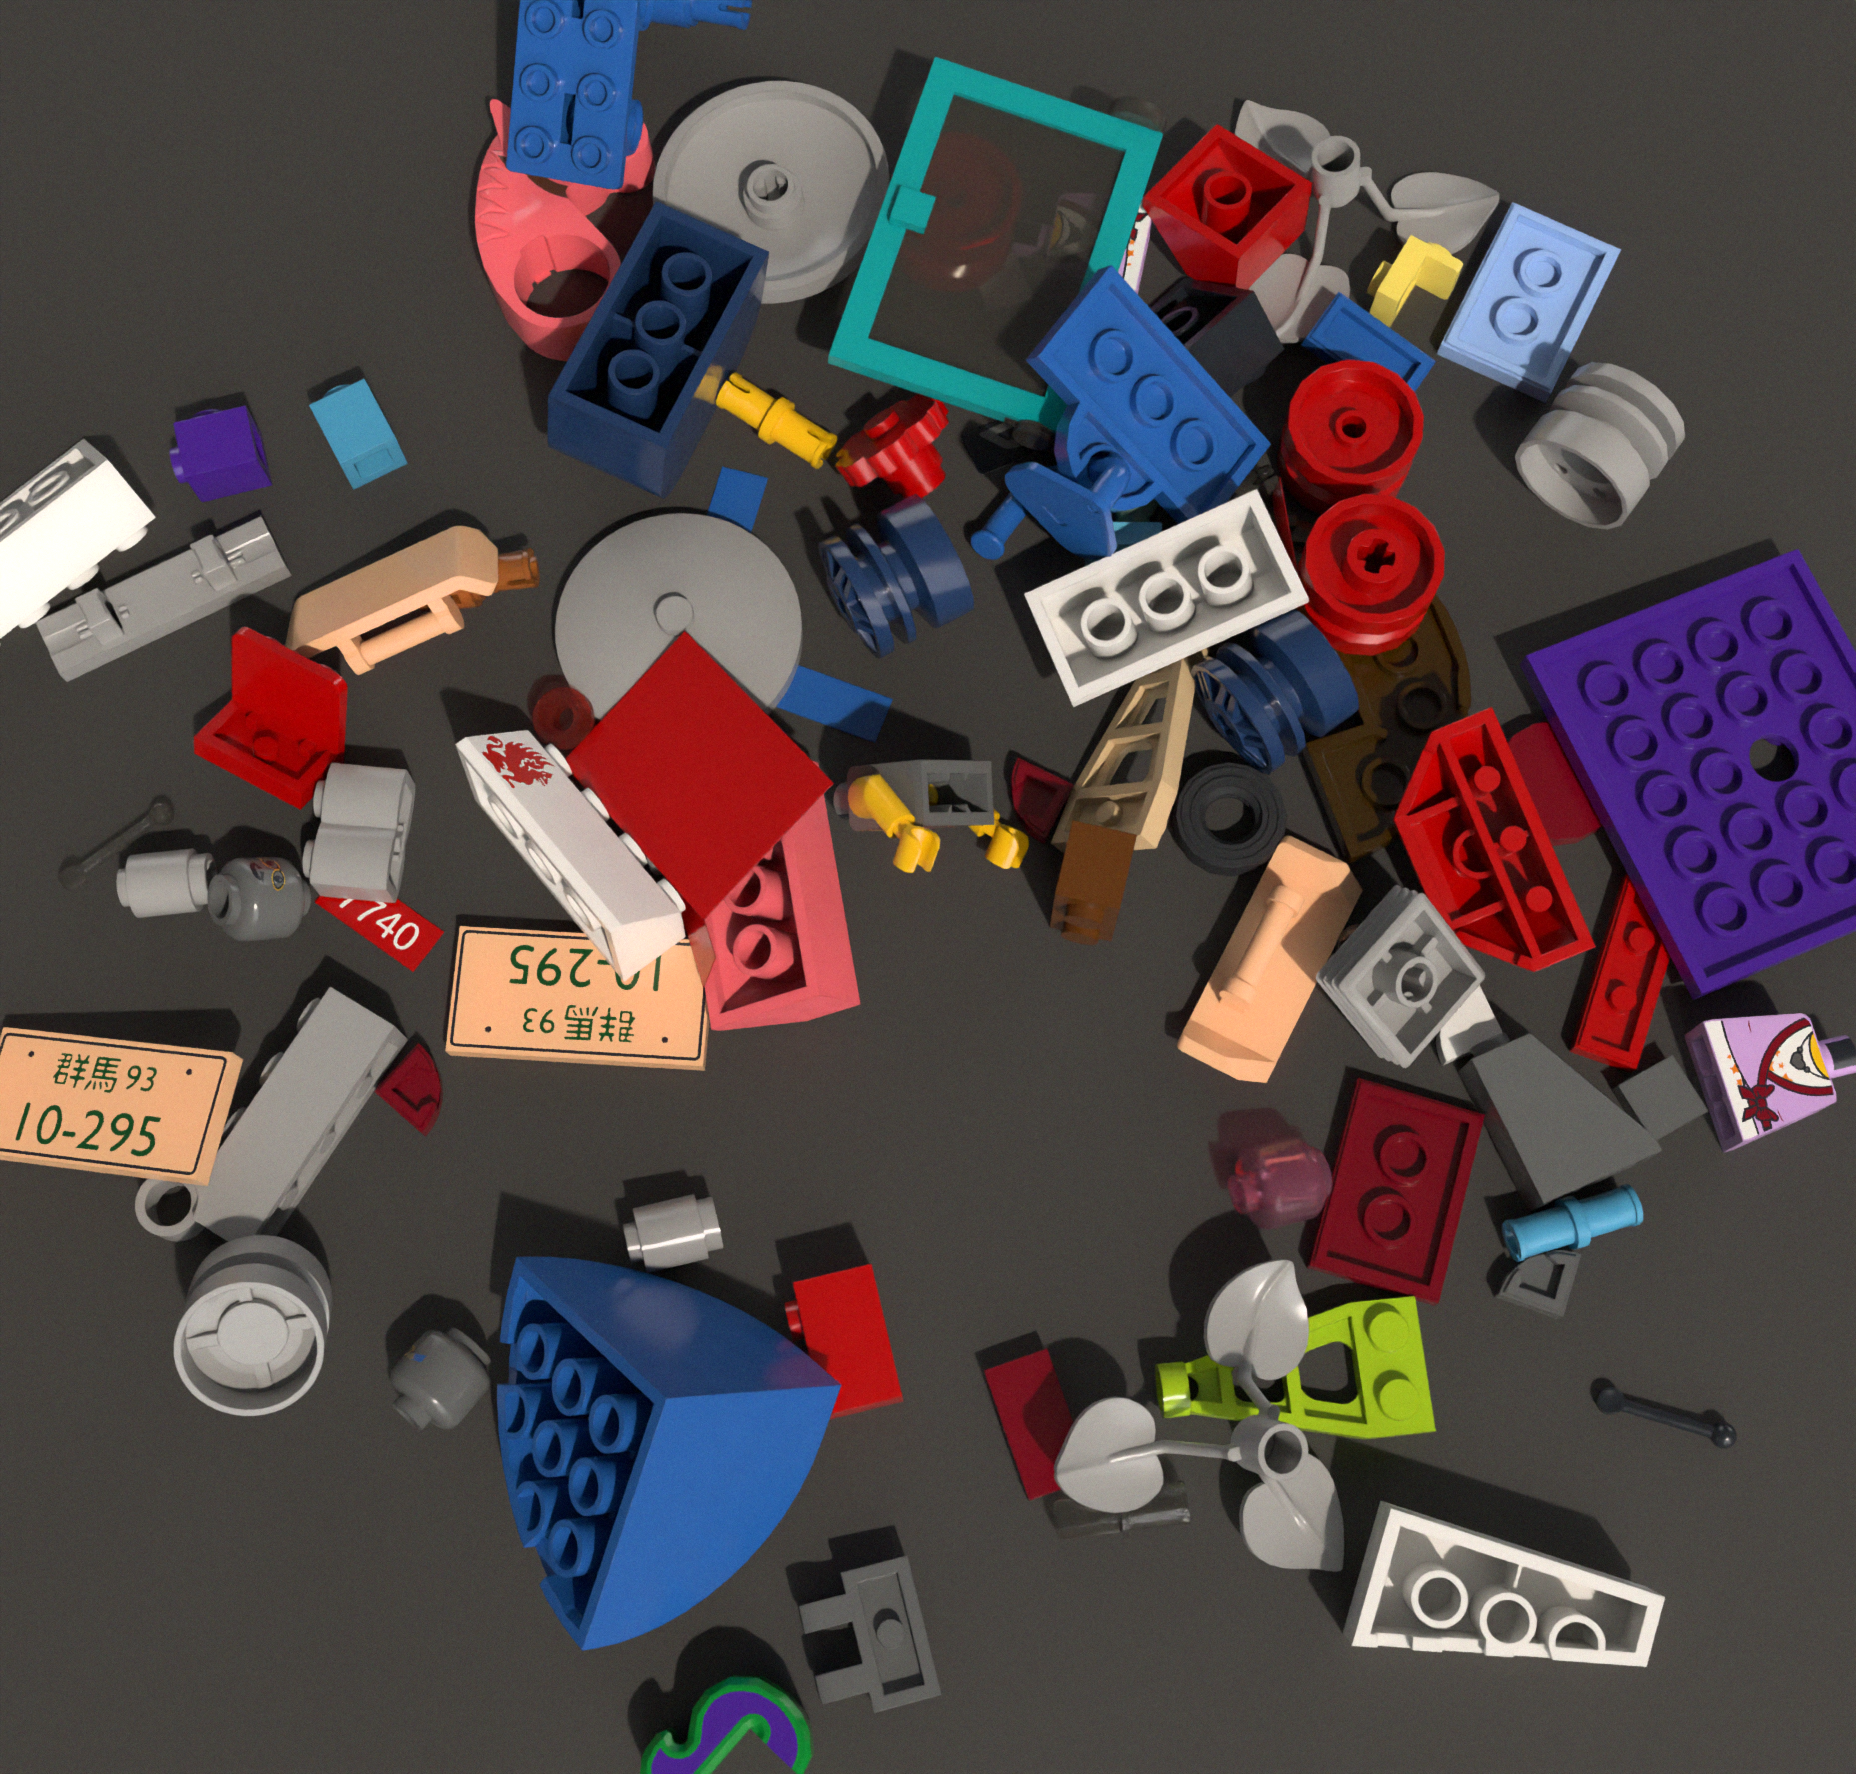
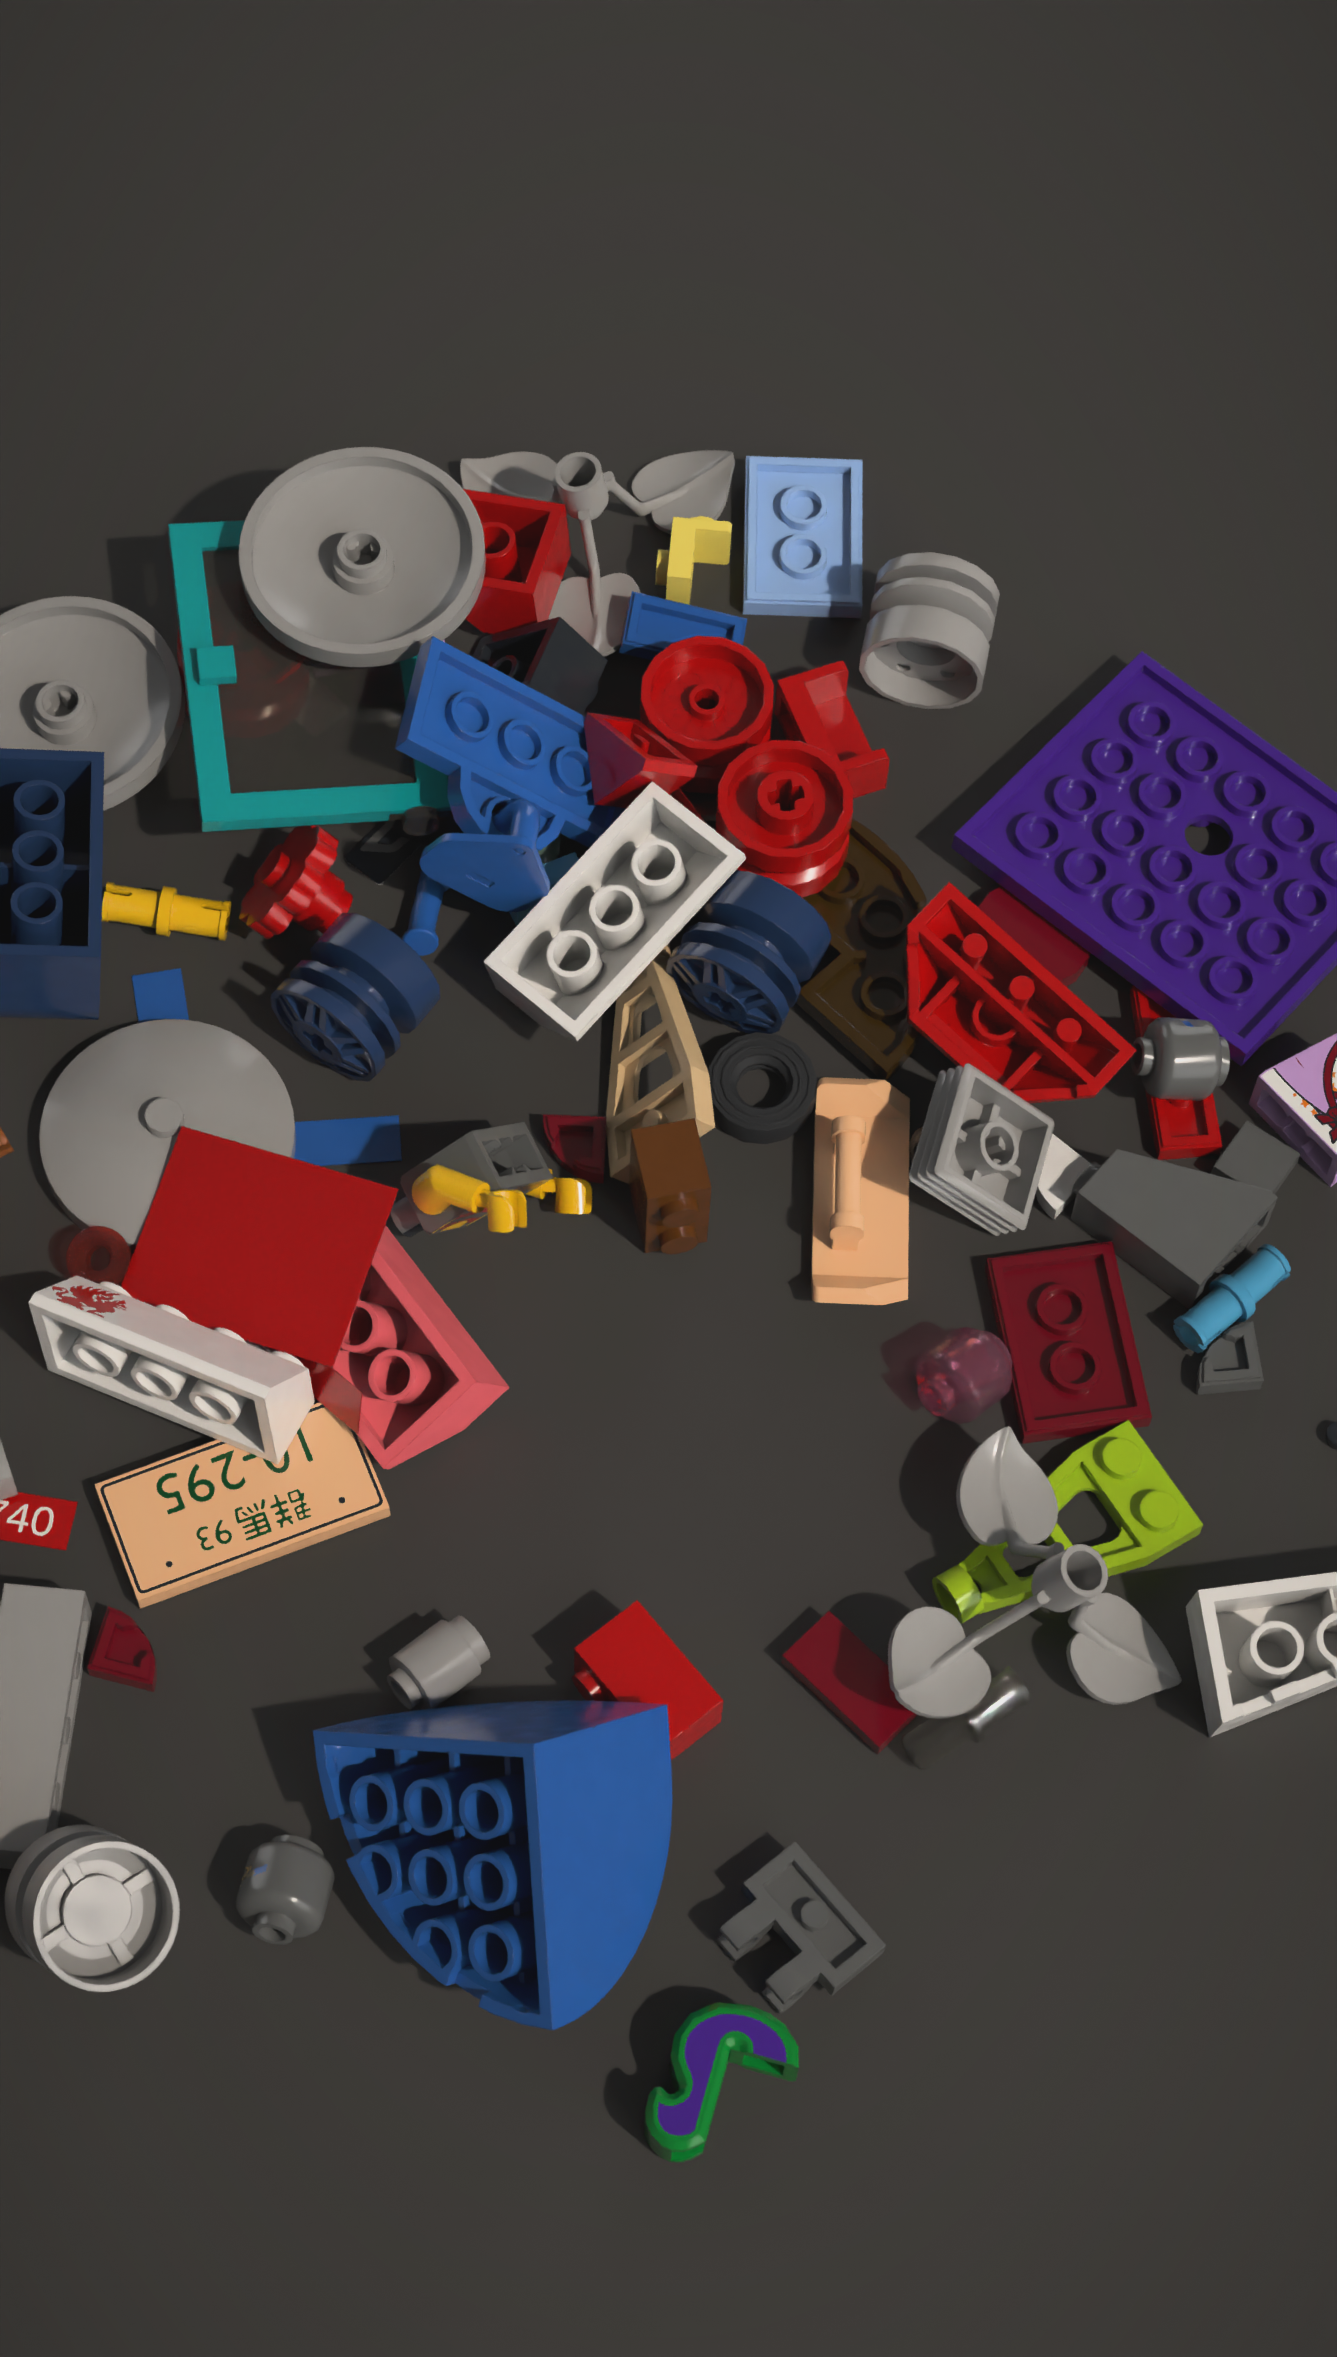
camera: 30 degrees left, 10 degrees down
none -> light grey dish [239,447,486,667]
none -> red slope [584,712,698,808]
none -> red panel [774,661,890,799]
none -> dark grey head [1131,1017,1230,1101]

